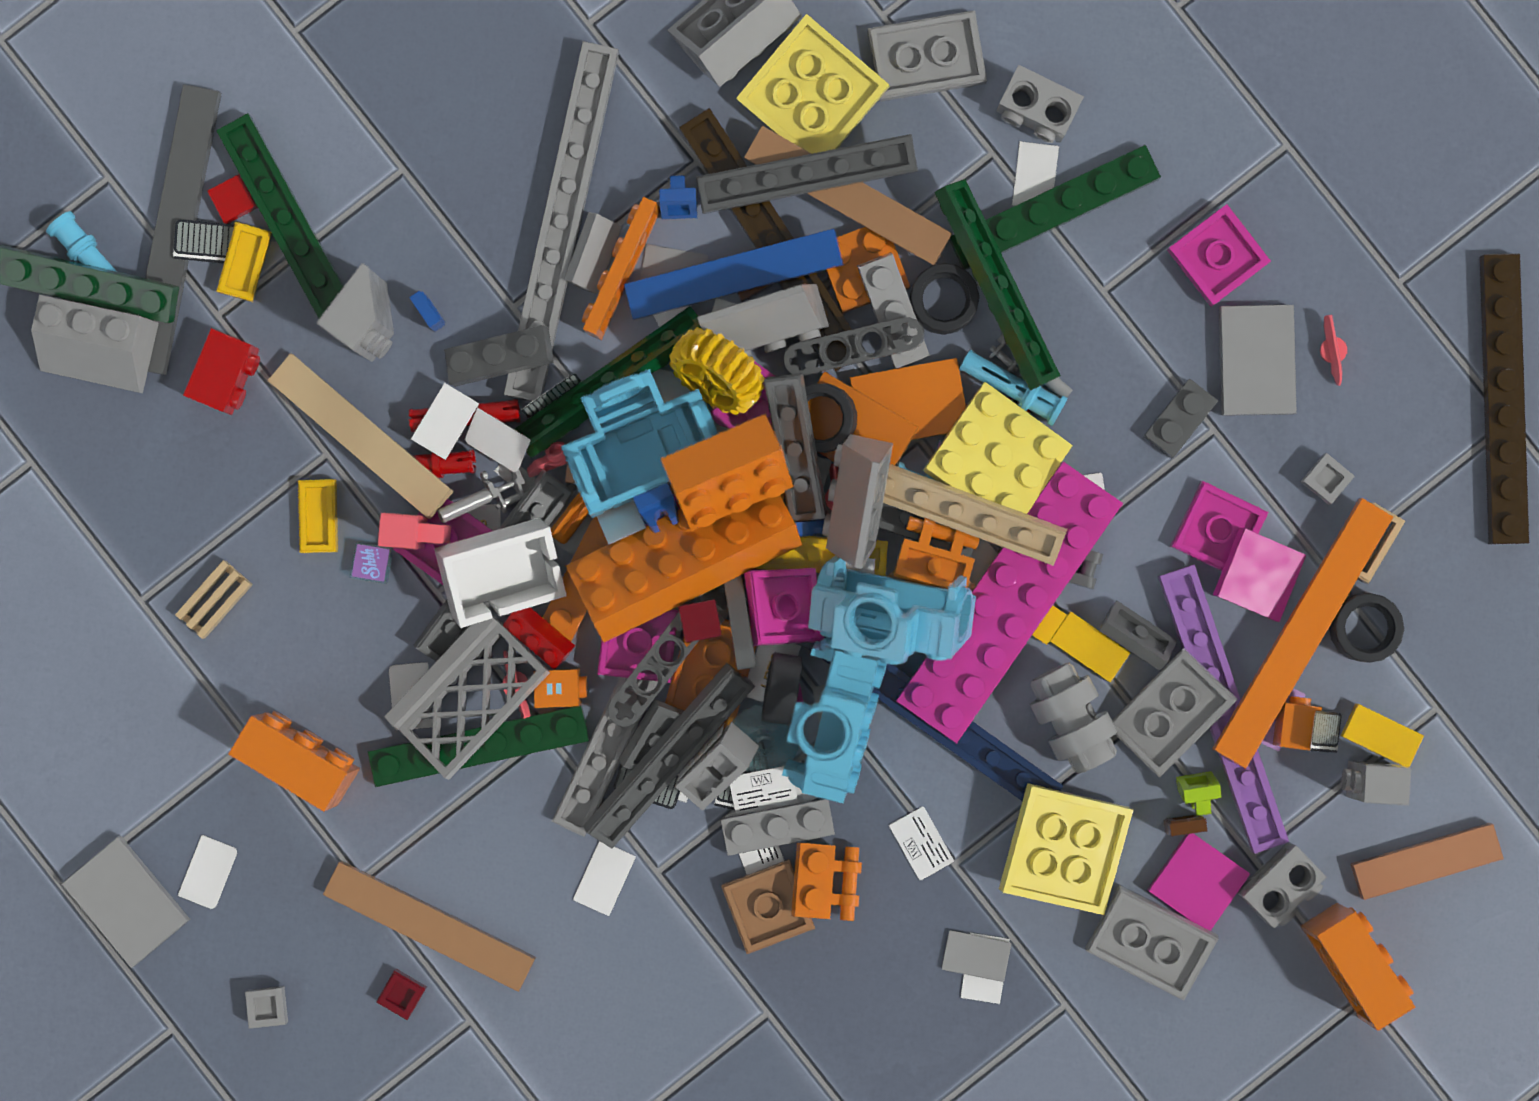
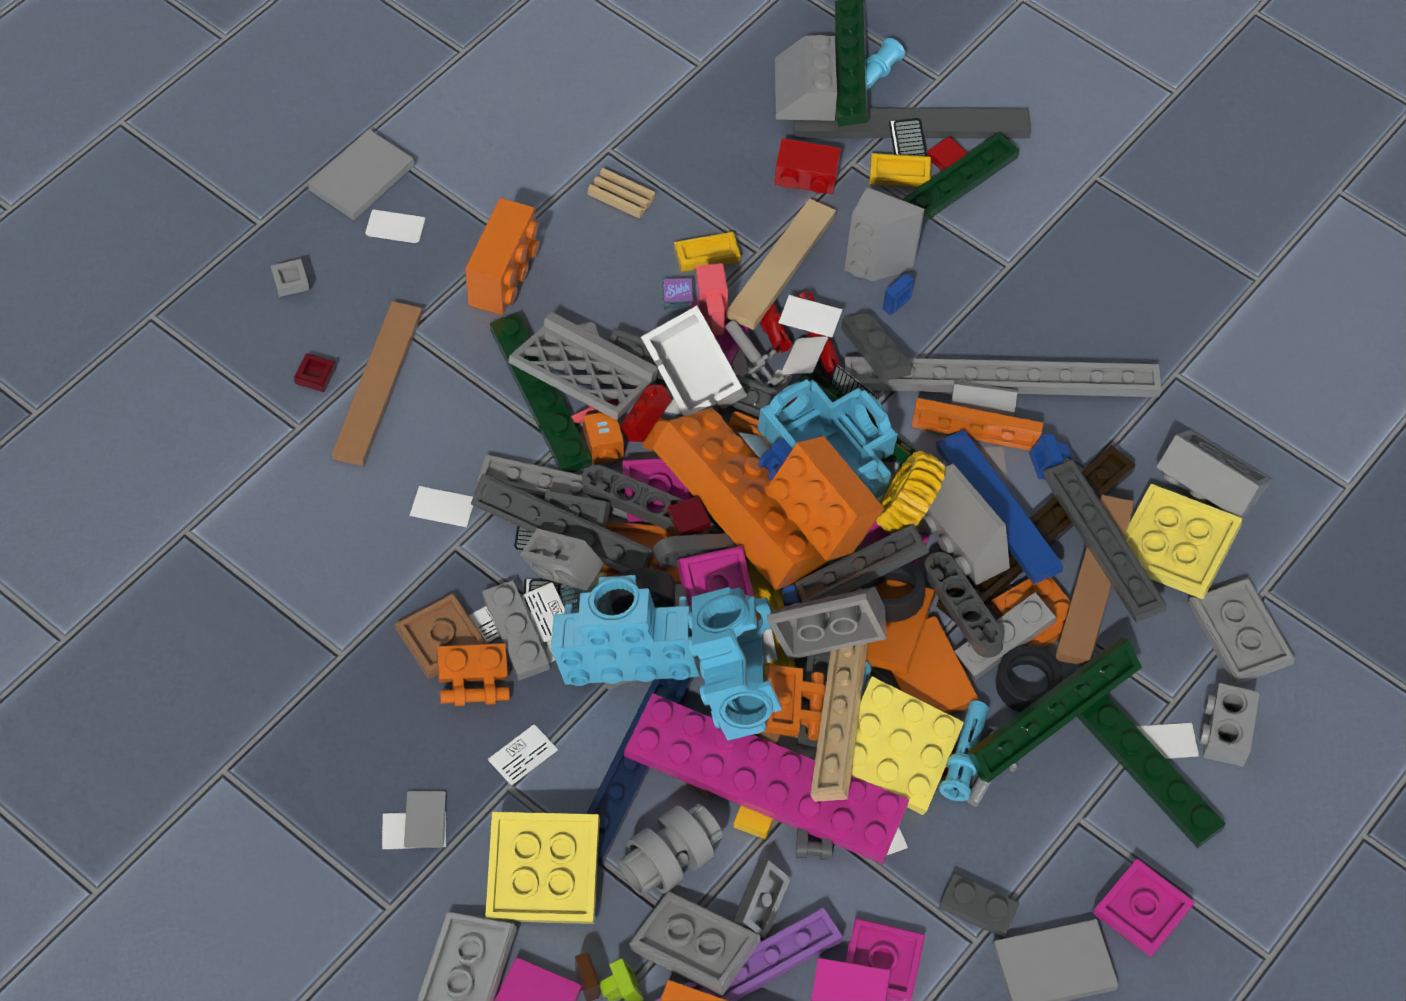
camera: 70 degrees right, 30 degrees down
yellow tile [1049,611,1131,682] -> none

